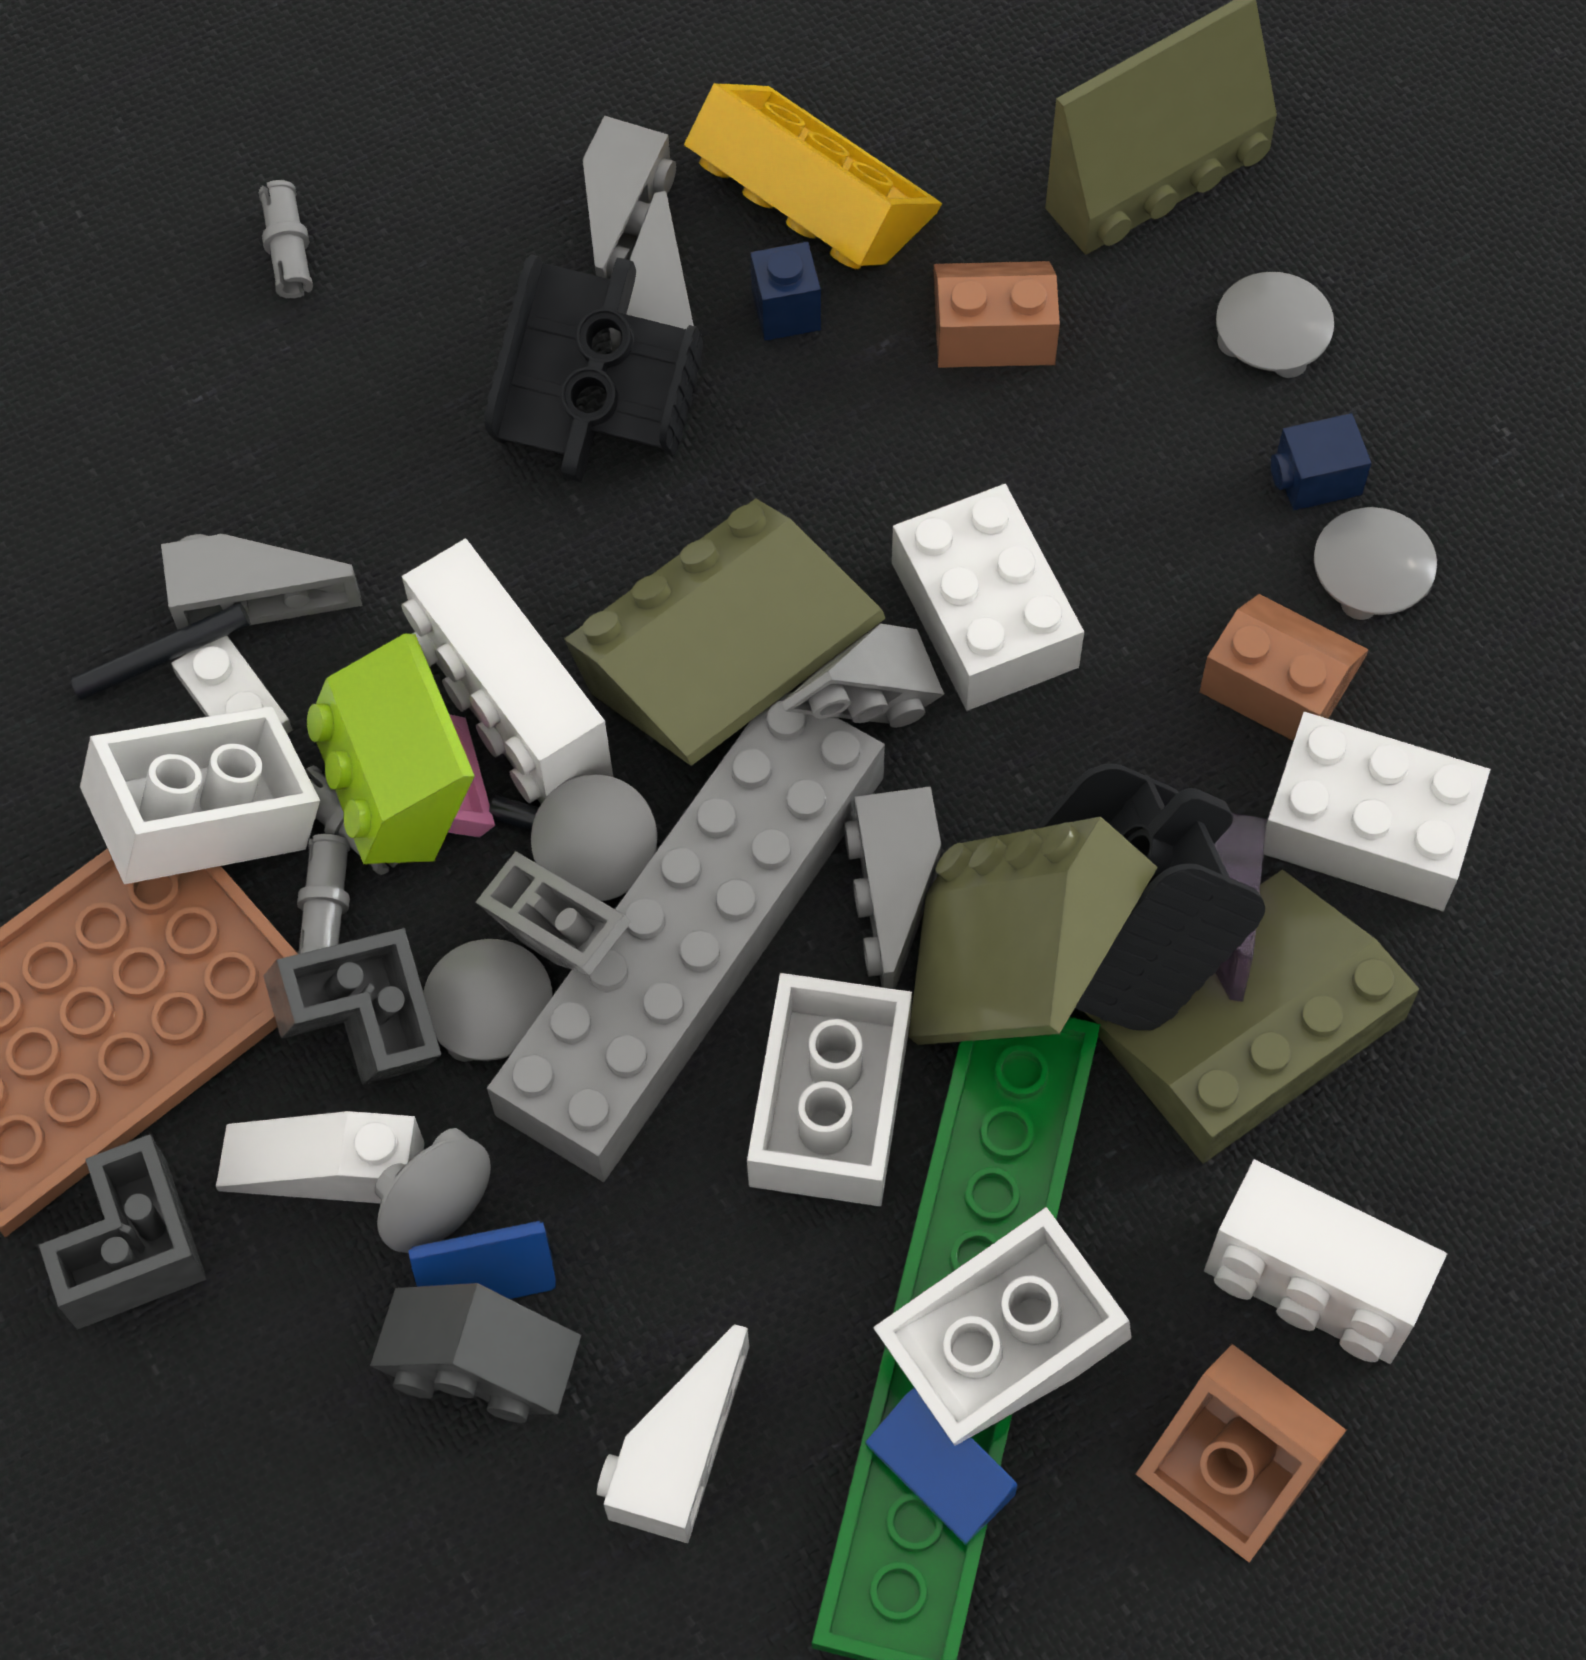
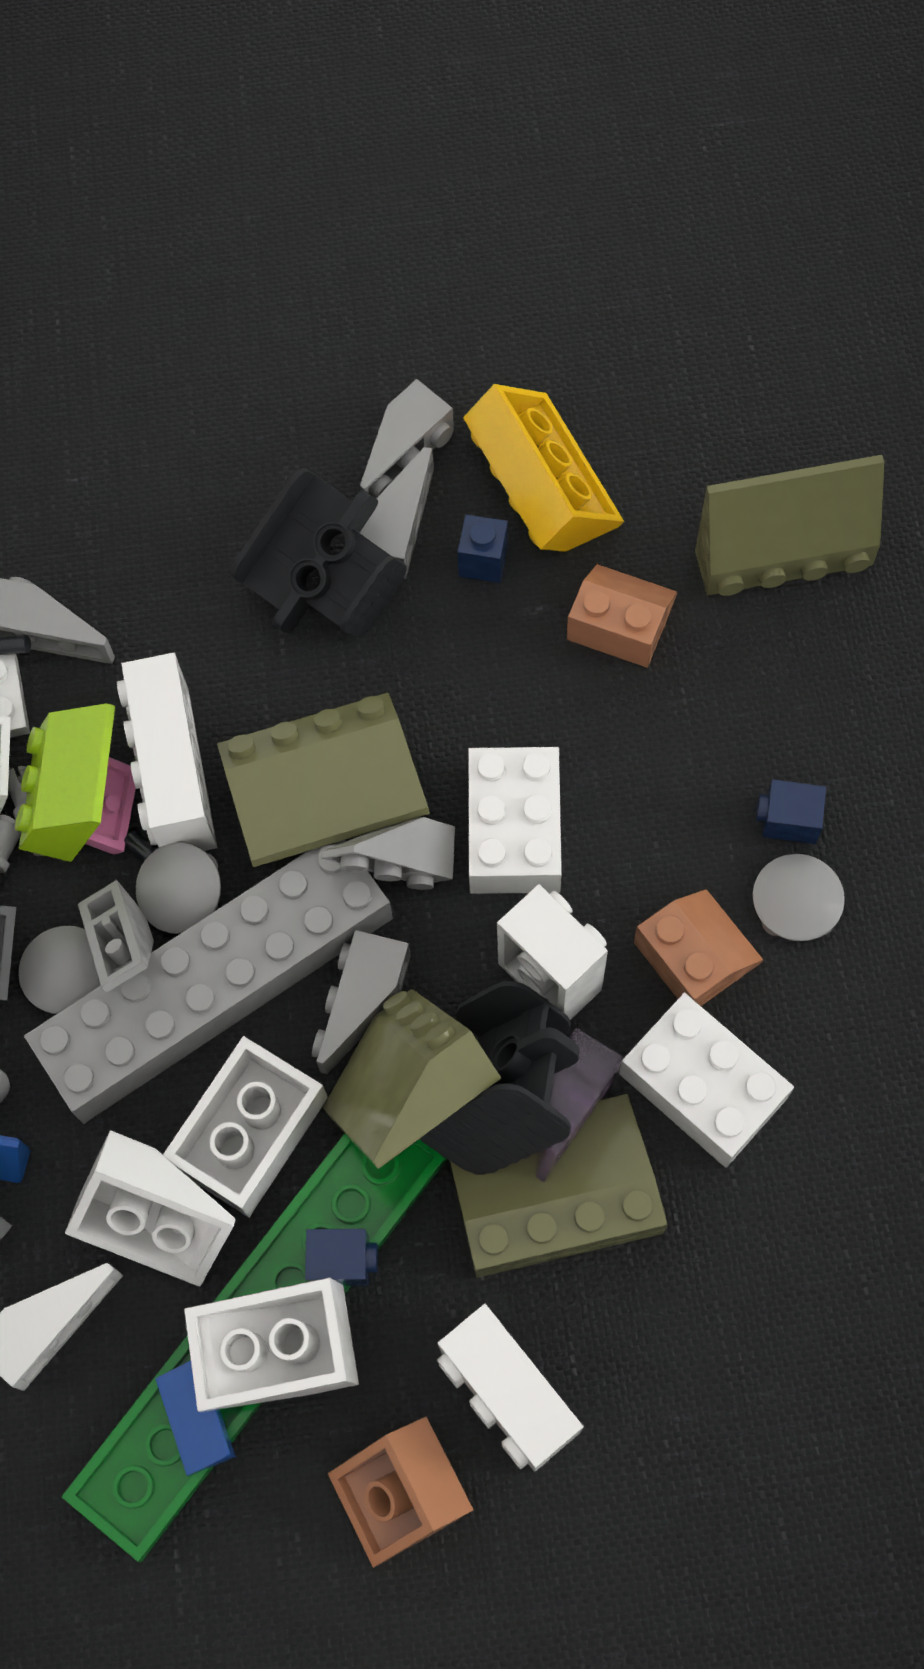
camera: 25 degrees right, 5 degrees up
light grey pin [258,180,313,298] -> none
light grey dish [1216,272,1334,378] -> none
none -> white slope [65,1130,236,1287]
none -> dark blue brick [305,1229,378,1286]
none -> white brick [497,884,608,1020]

